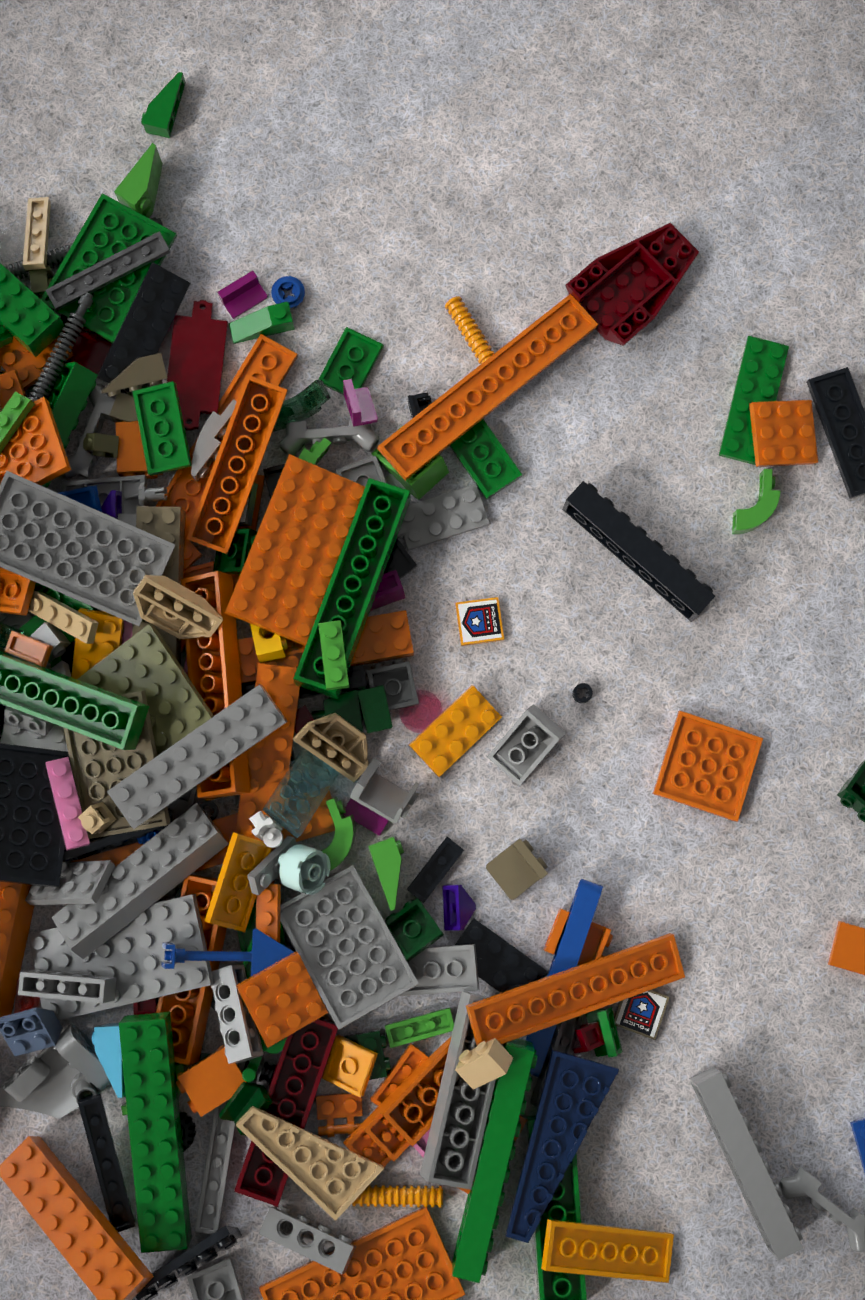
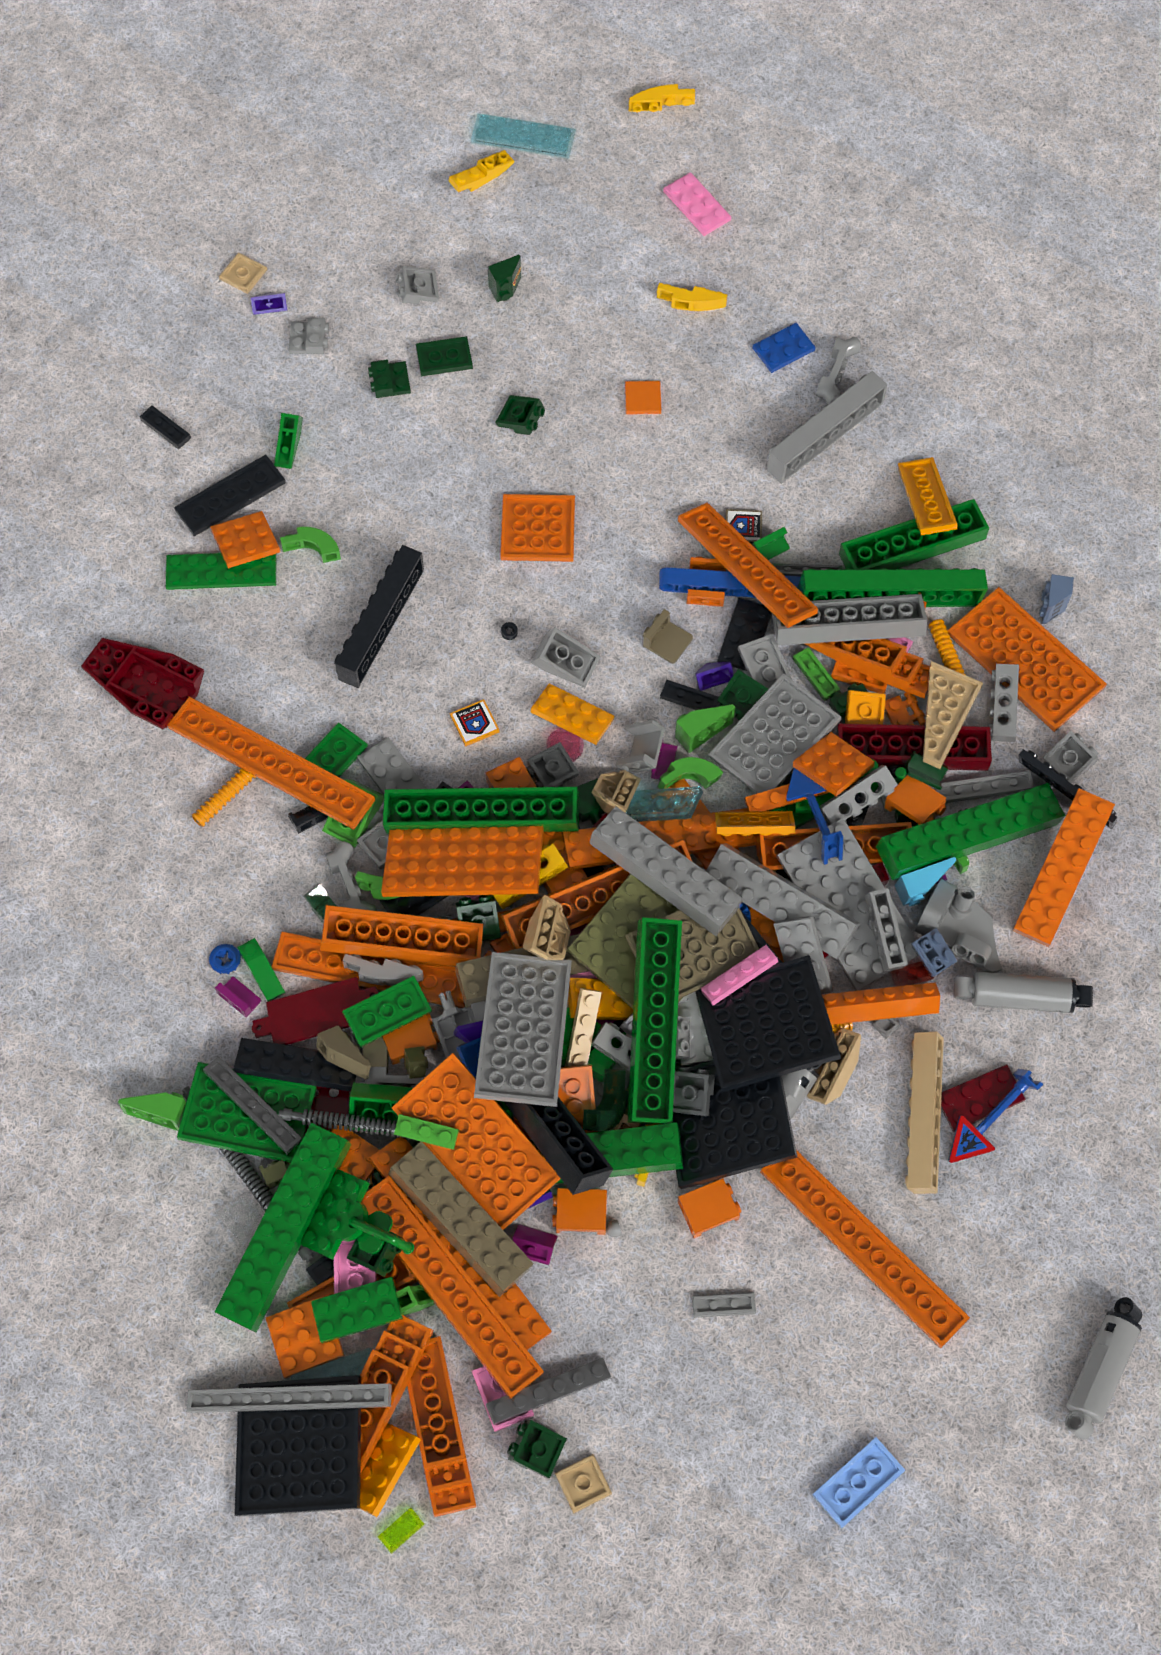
camera: 105 degrees left, 15 degrees down
orange tile [4,631,53,667] -> none
tan plate [23,197,51,270] -> none
tan brick [78,802,116,835] -> none
black plate [78,1093,136,1232] -> none
green slope [141,72,186,138] -> none
light grey plate [247,836,297,895] -> none
white hips [250,811,283,848] -> none
light aqua brick [278,844,331,895] -> none
green tile [318,327,384,395] -> none
bright green plate [318,620,349,690] -> none
panel [343,379,378,427] -> none
dark green panel [357,685,393,733] -> none
tan brick [455,1038,513,1090] -> none
dark blue wing [505,1050,619,1243] -> none
dark red panel [573,1022,605,1053] -> none

